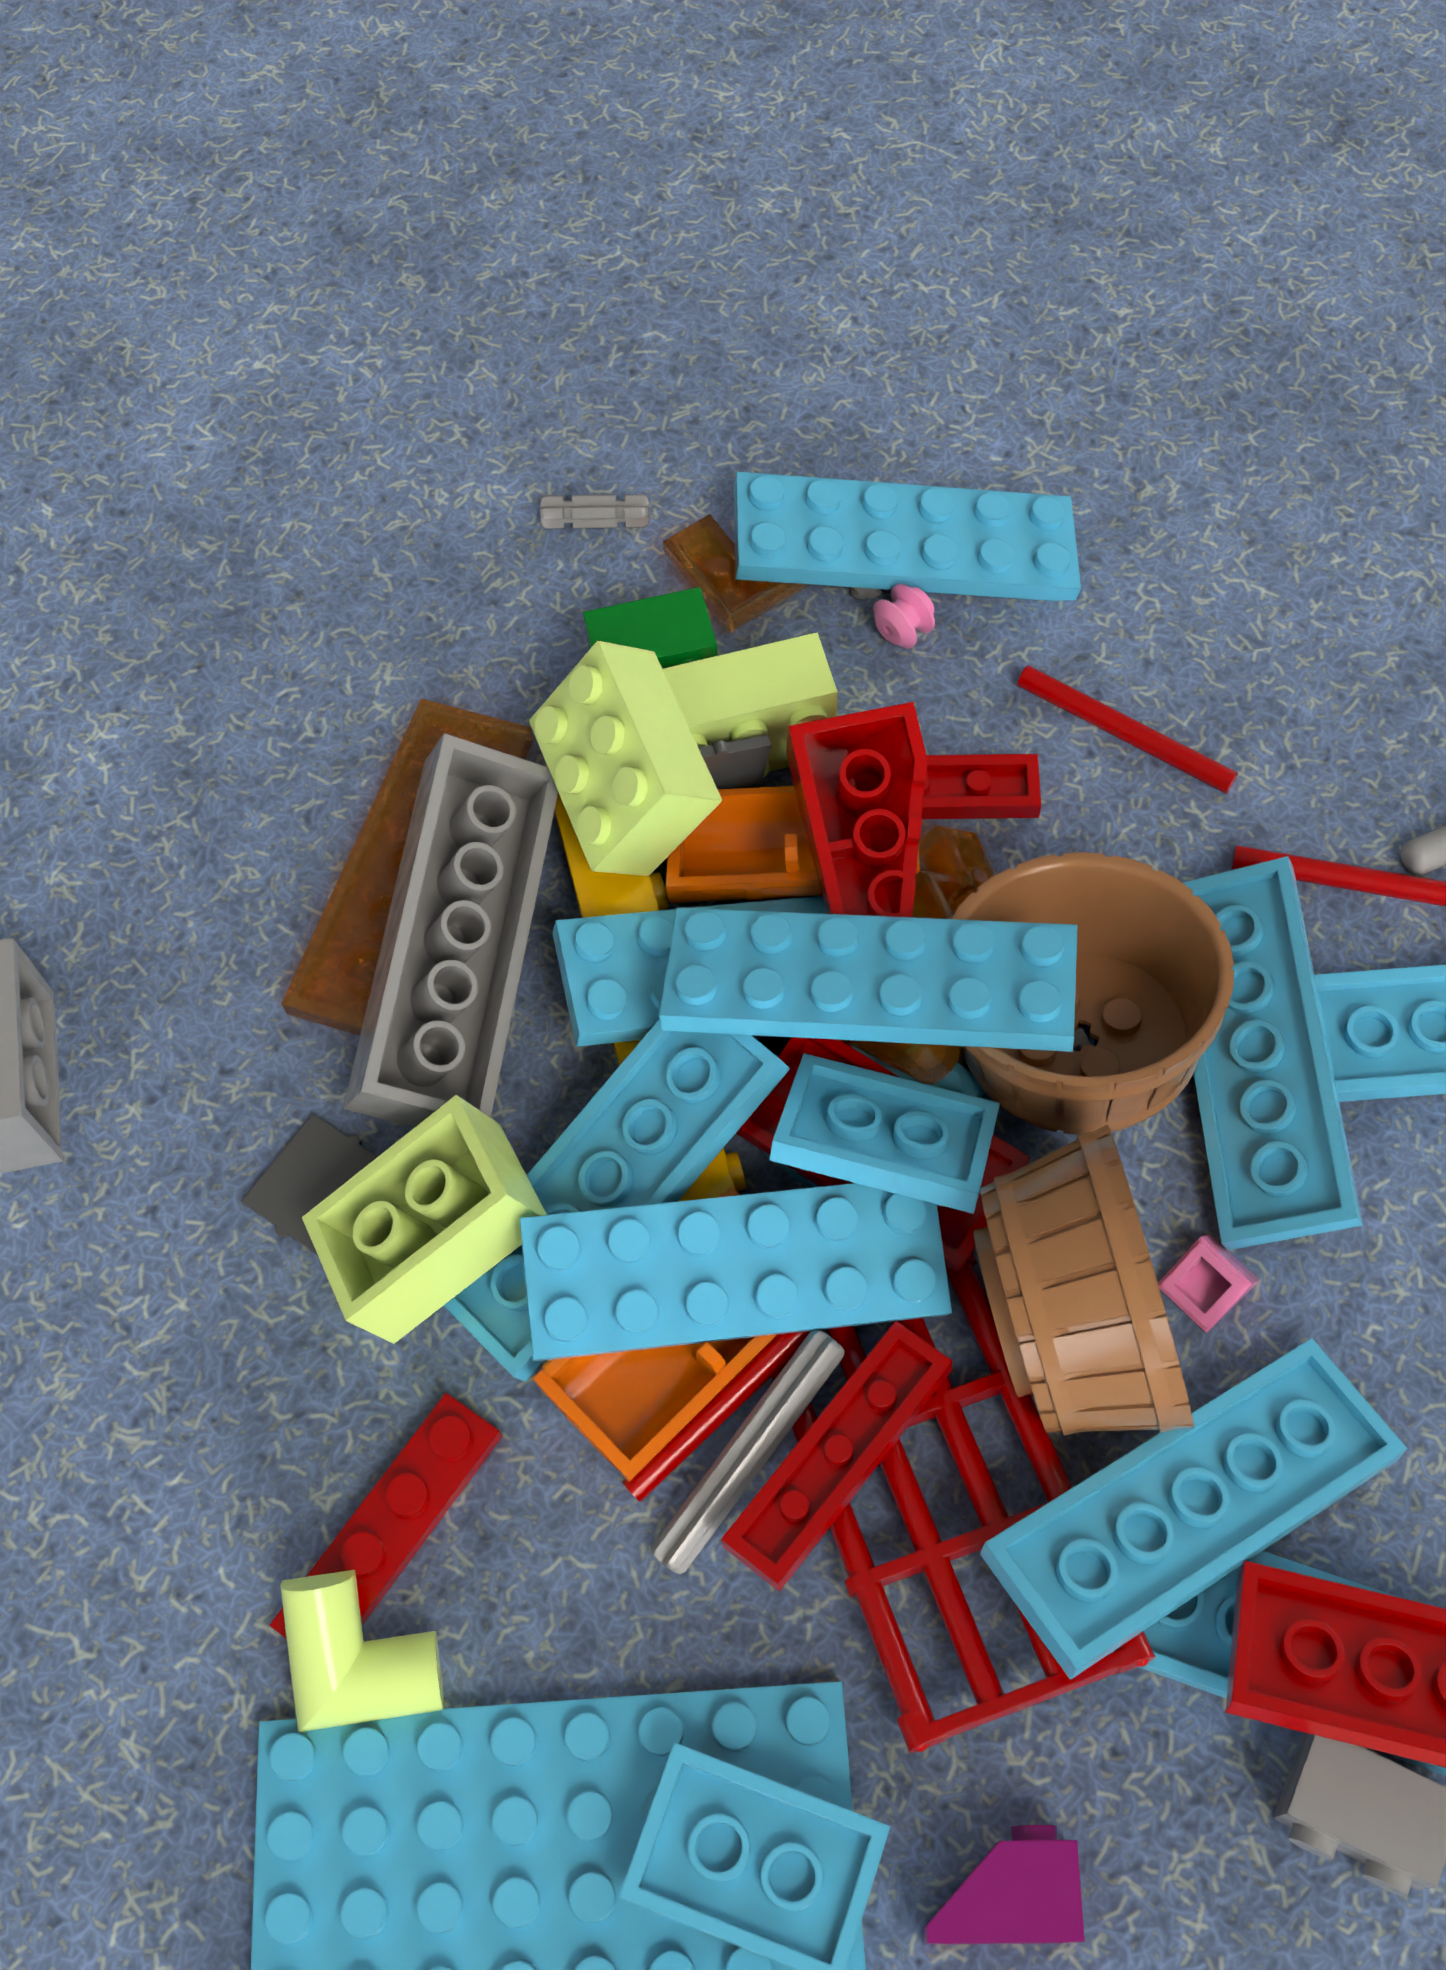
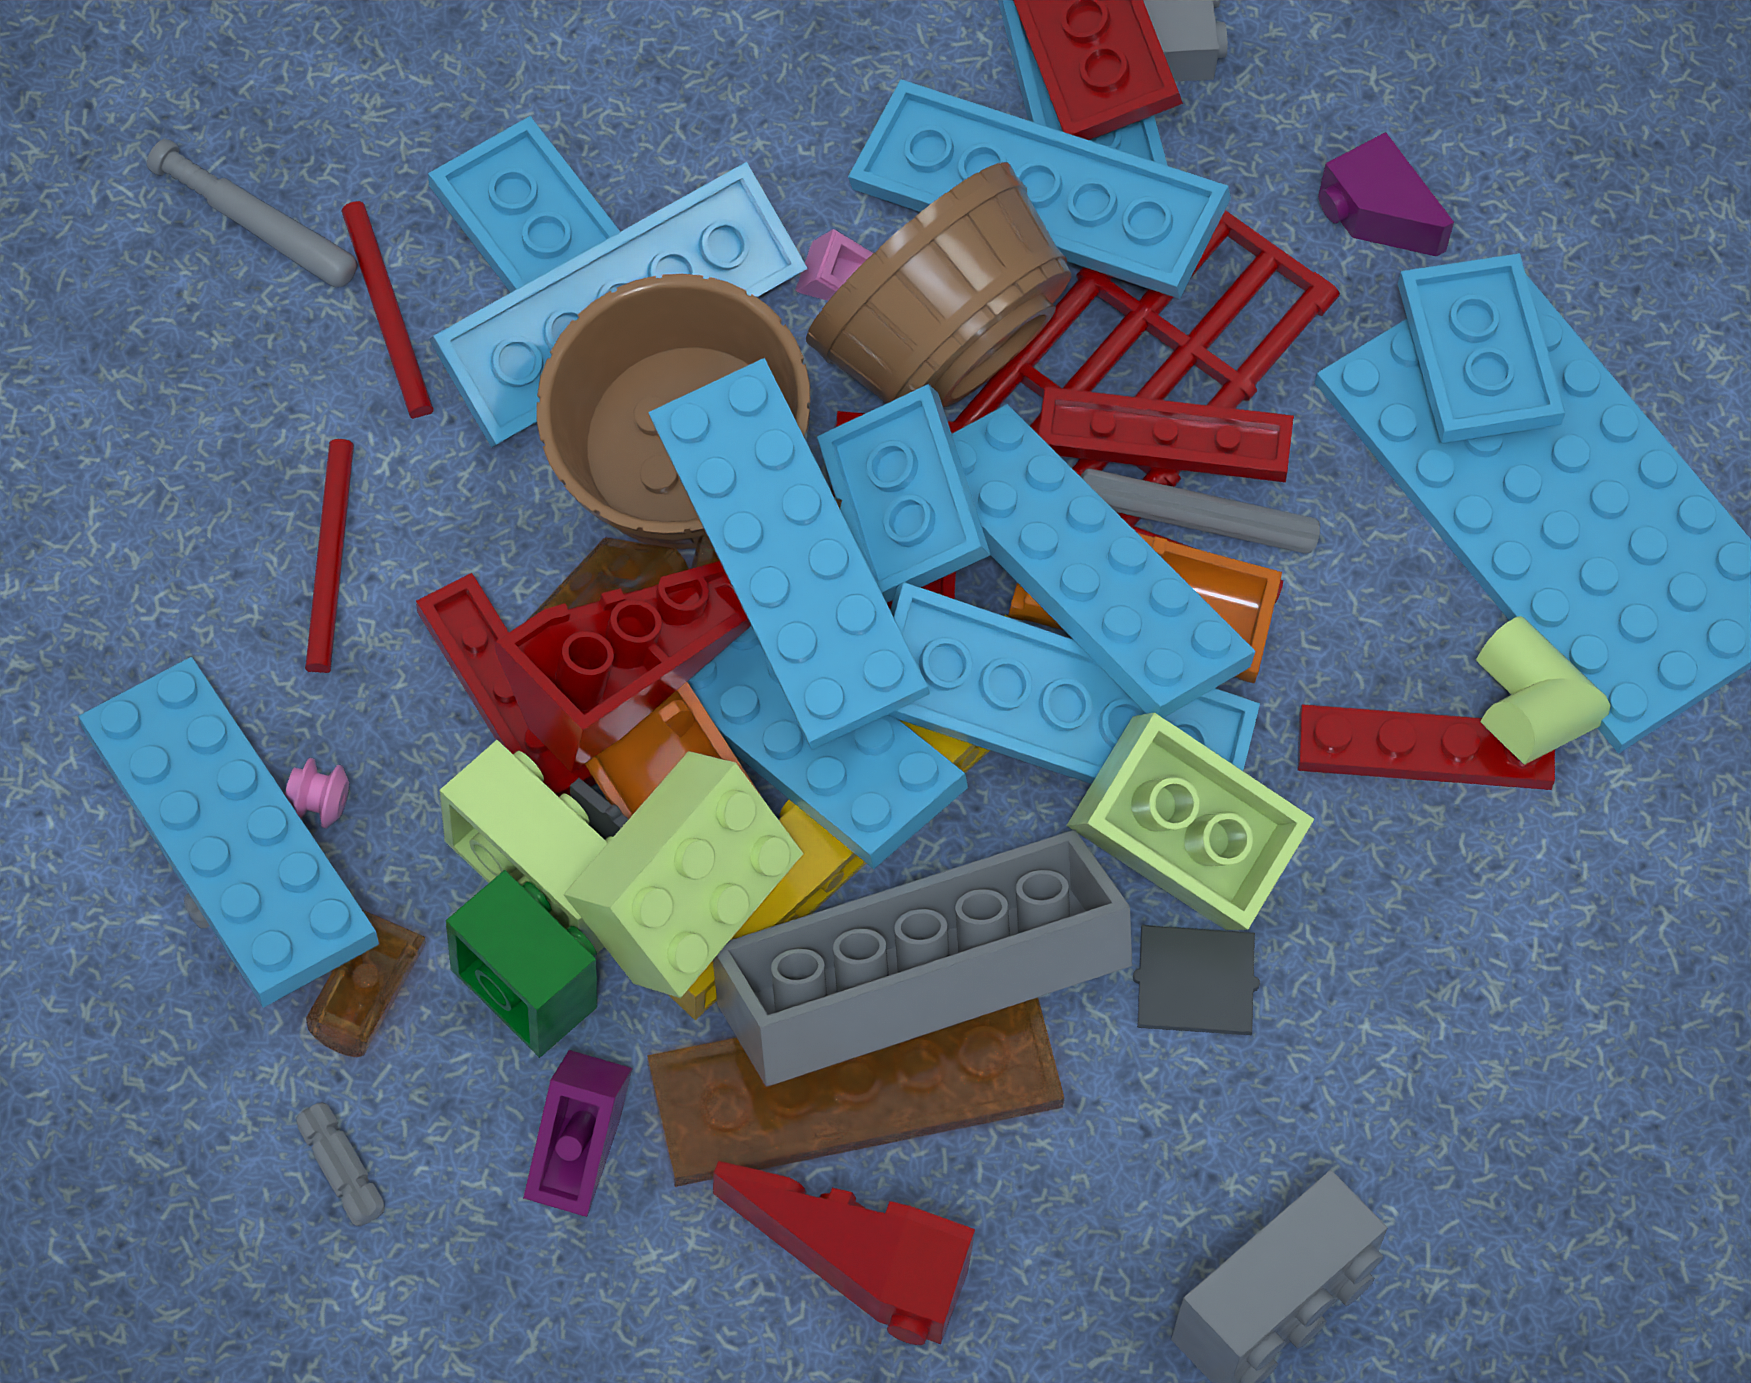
camera: 130 degrees left, 0 degrees up
none -> magenta slope [523,1050,632,1217]
none -> red wedge [713,1161,975,1345]

